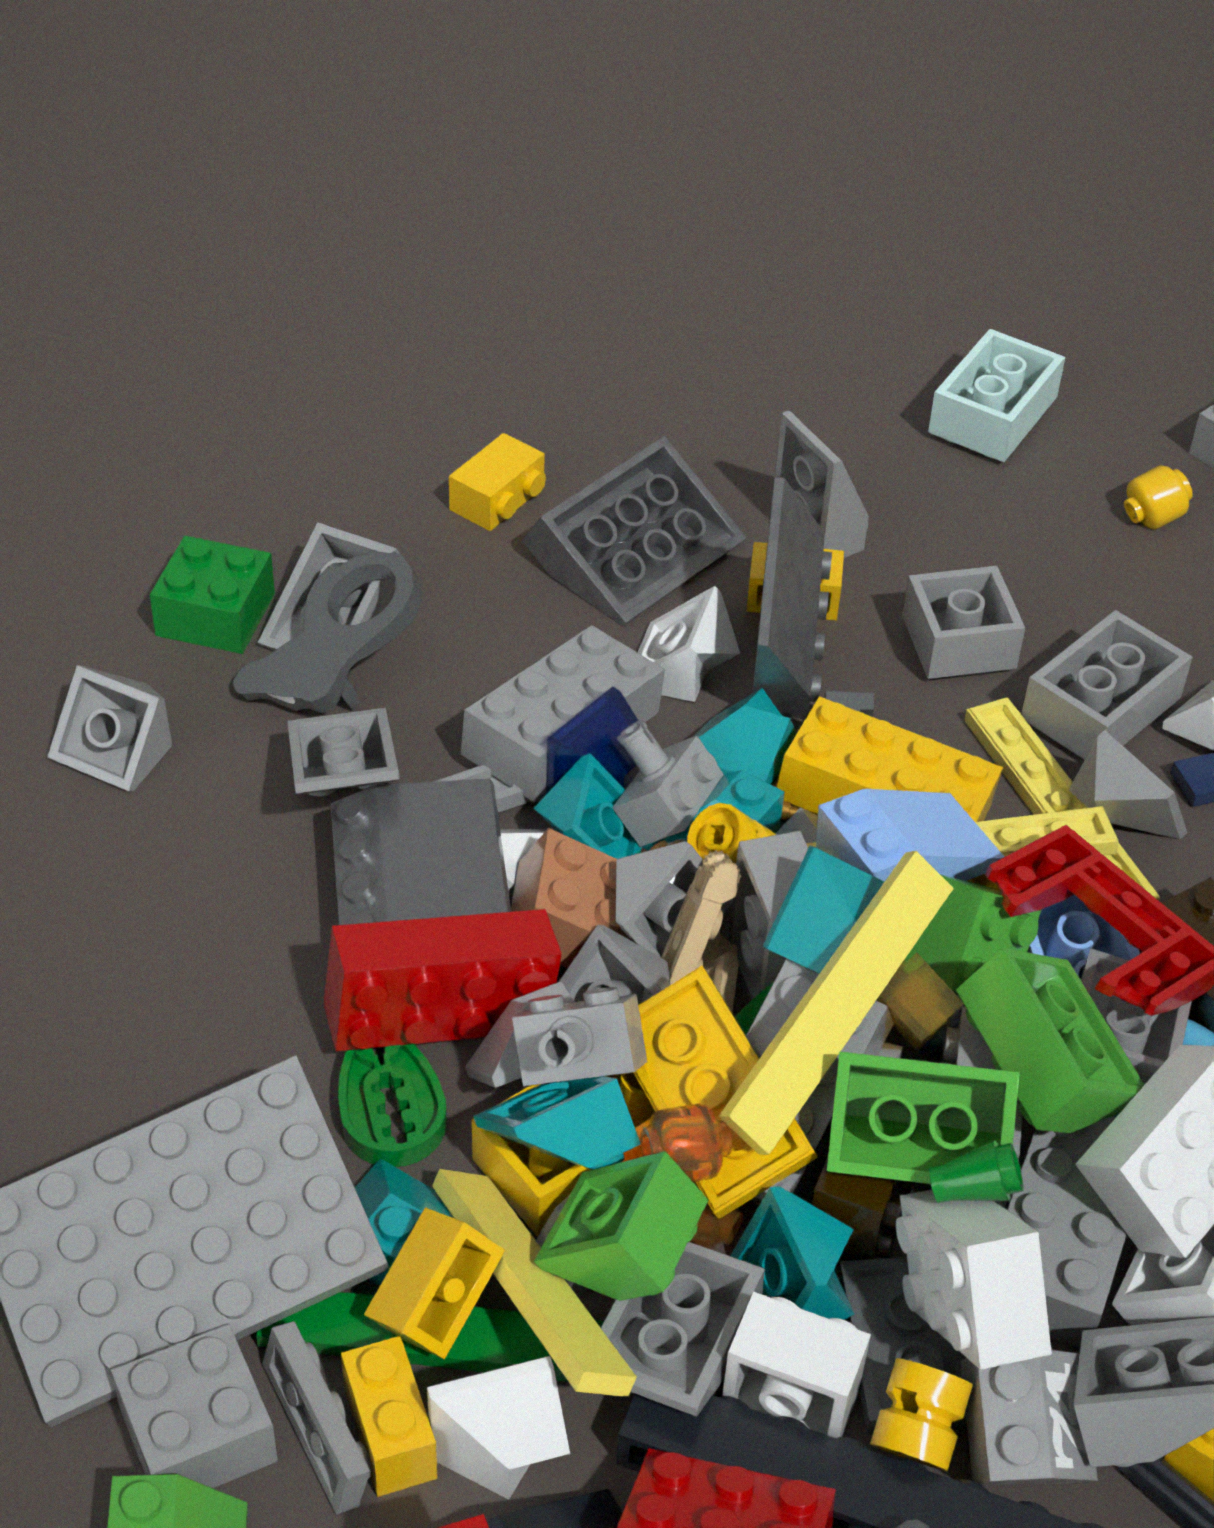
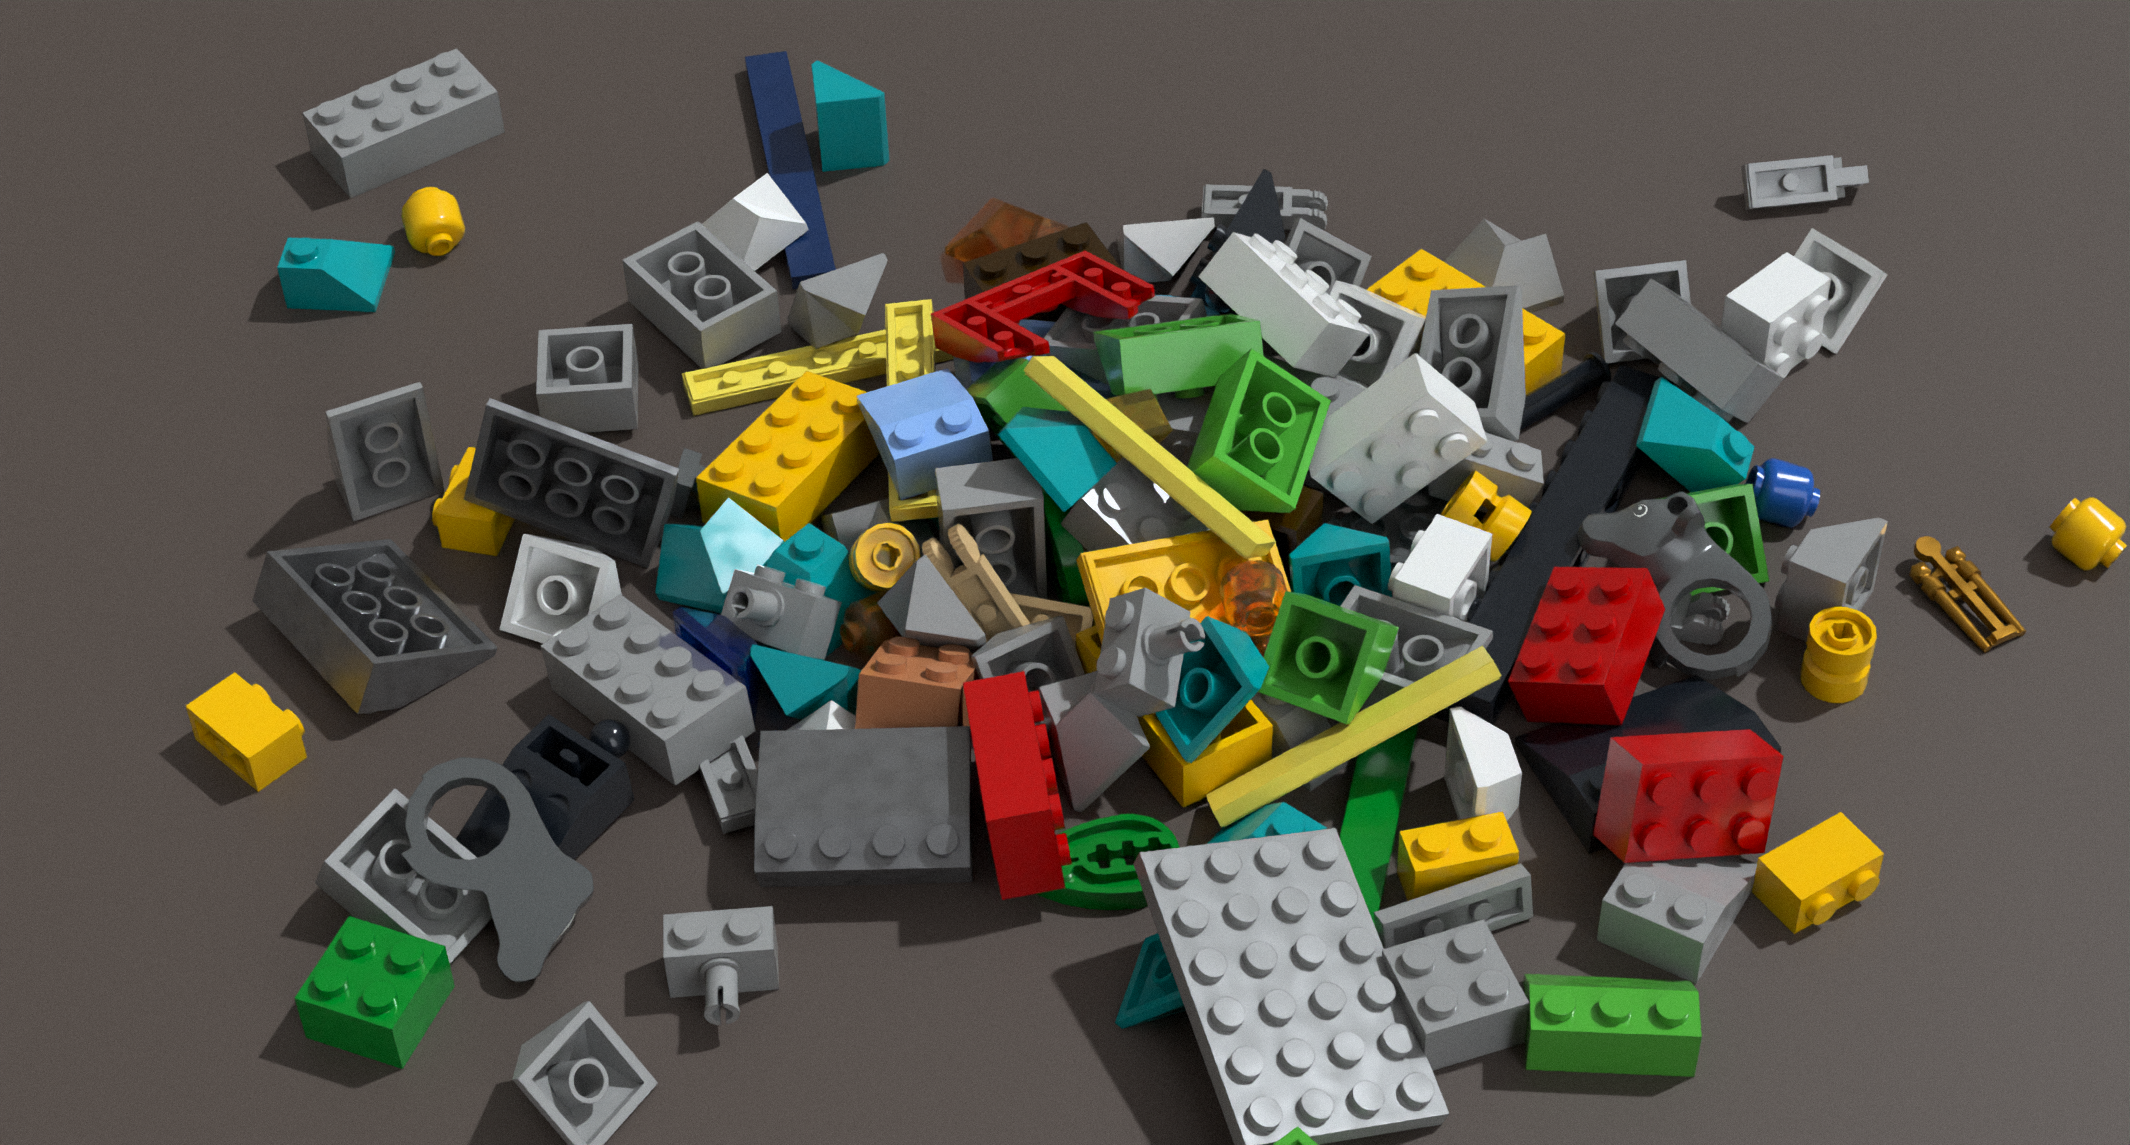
camera: 80 degrees left, 0 degrees up
light grey slope [287,707,400,796] -> none
yellow brick [364,1208,505,1360] -> none
light aqua brick [928,329,1065,462] -> none
green cone [929,1140,1024,1203] -> none
none -> teal slope [277,237,395,312]
none -> black slope [456,714,635,860]
none -> light grey brick [663,906,779,1025]

